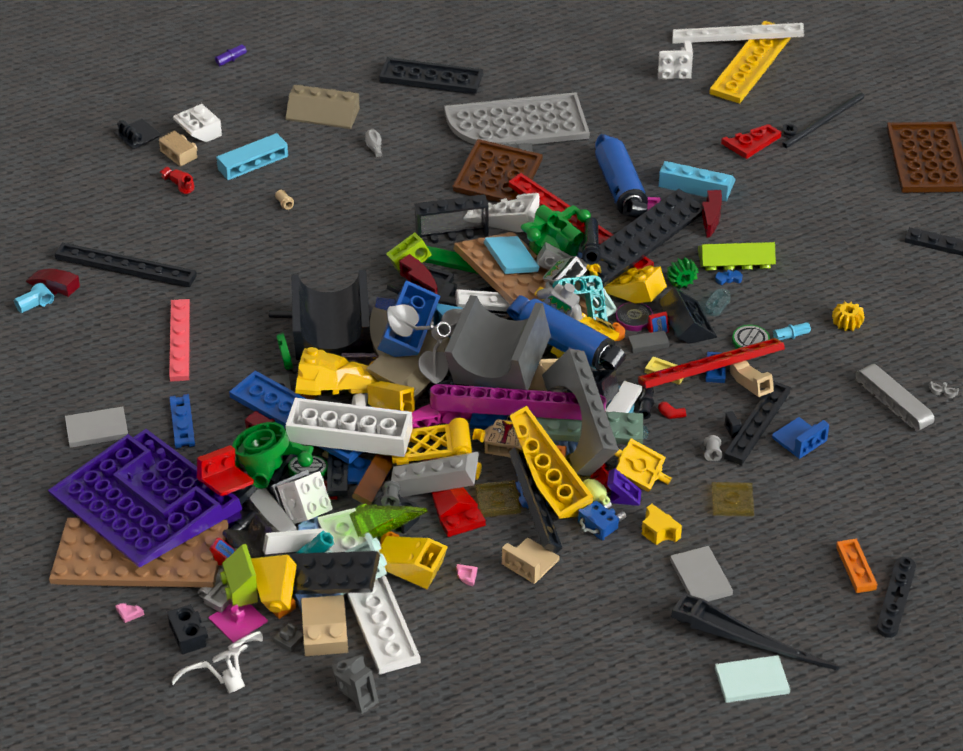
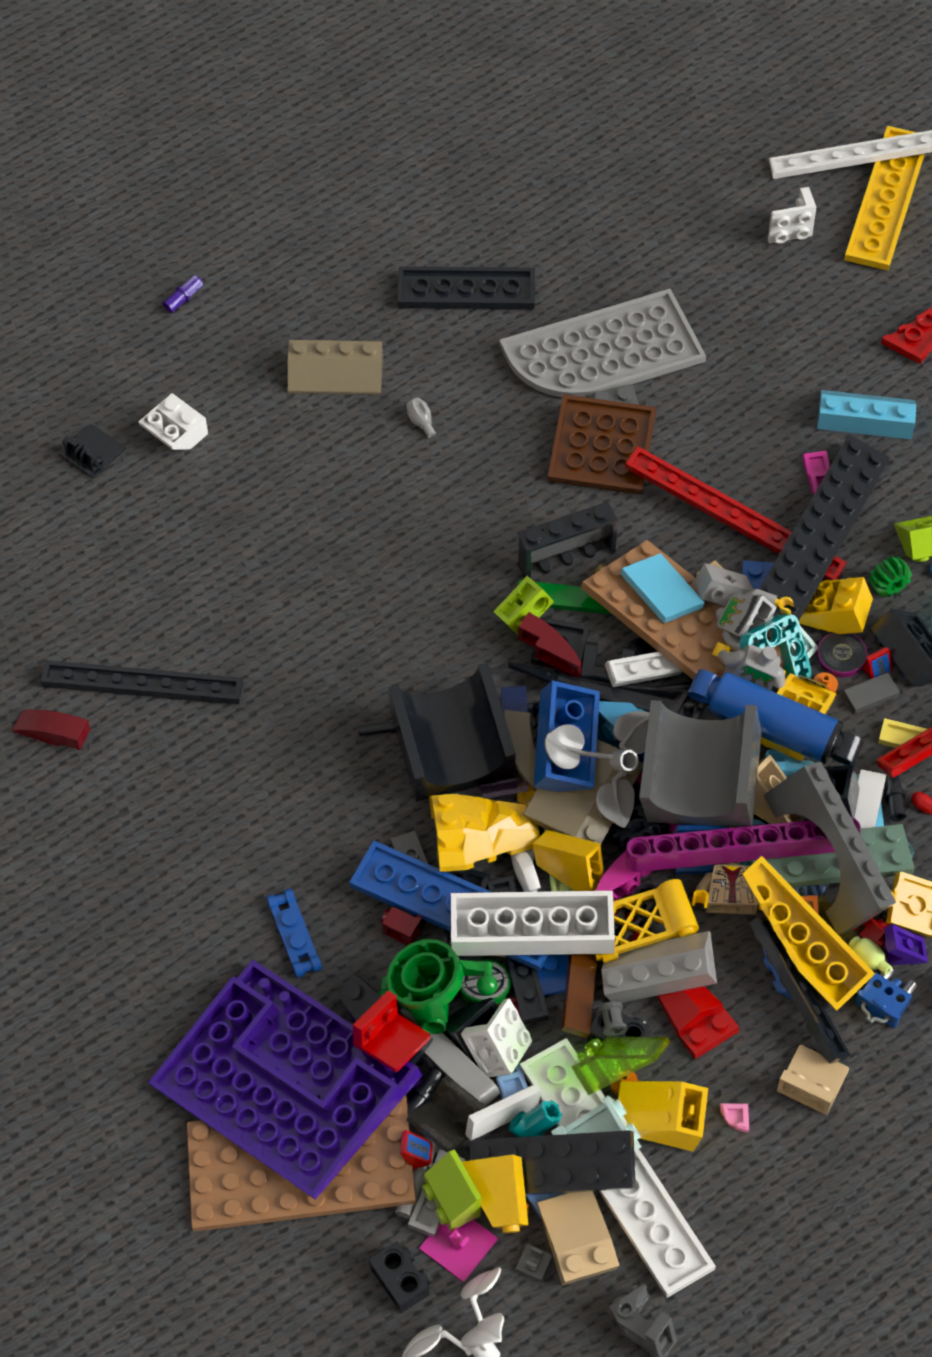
camera: 10 degrees left, 15 degrees up
medium azure piece [14,283,54,313] -> none
light grey tile [65,407,128,448] -> none
bright pink tile [115,603,144,623] -> none
tan brick [159,131,197,167] -> none
red arm [160,167,195,194] -> none
coral plate [169,299,190,381] -> none
medium azure brick [217,133,288,180] -> none
tan pin [275,190,294,210] -> none
green tile [276,333,293,371] -> none
white wedge [463,193,539,232] -> none
clear yellow tile [475,480,521,517] -> none
green piece [520,205,591,257] -> none
black cylinder [582,218,618,267] -> none
blue piece [595,134,648,219] -> none
dark red slope [702,190,722,238] -> none

